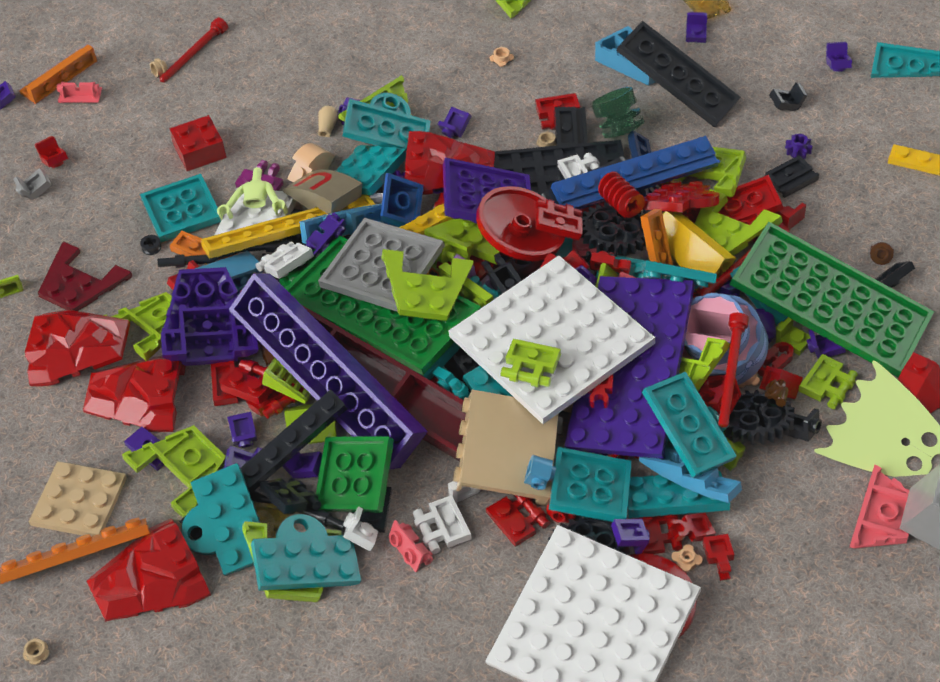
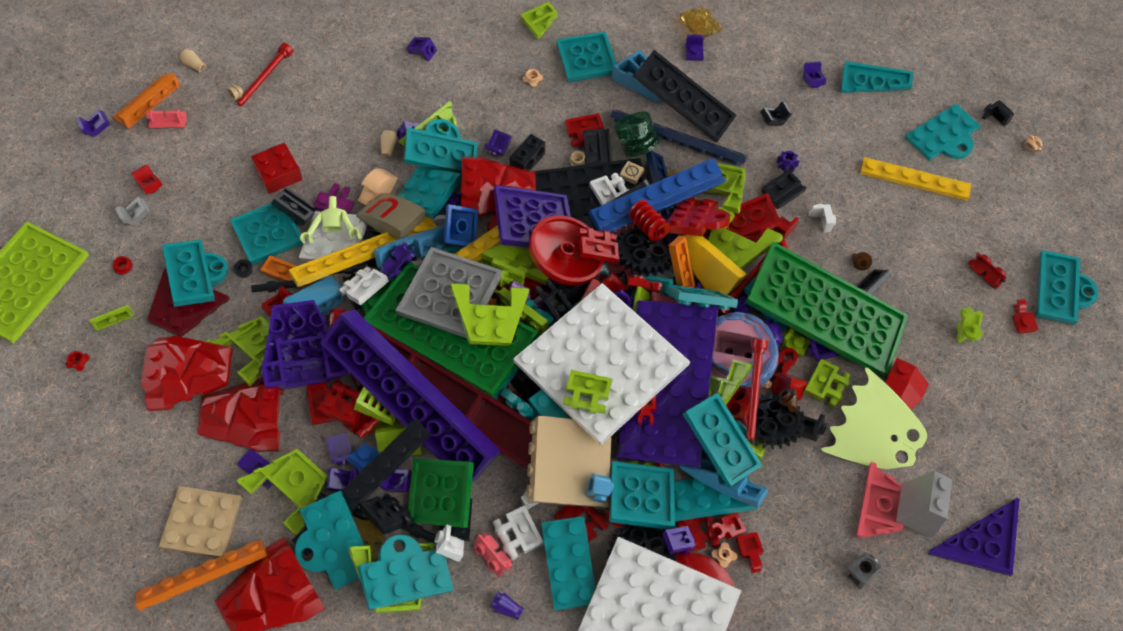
camera: 10 degrees left, 10 degrees up
none -> red plate [113,256,133,275]
none -> teal plate [162,239,228,307]
none -> tan cone [179,49,206,73]
none -> black plate [271,187,317,226]
none -> blue bracket [347,443,380,472]
none -> dark purple bracket [406,37,437,61]
none -> dark purple cone [490,591,524,620]
none -> black brick [509,134,545,171]
none -> teal plate [541,516,596,611]
none -> teal plate [556,31,616,82]
none -> dark blue plate [610,109,748,165]
none -> tan tile [620,161,644,185]
none -> white bracket [809,204,836,232]
none -> flat silver brick [844,552,882,590]

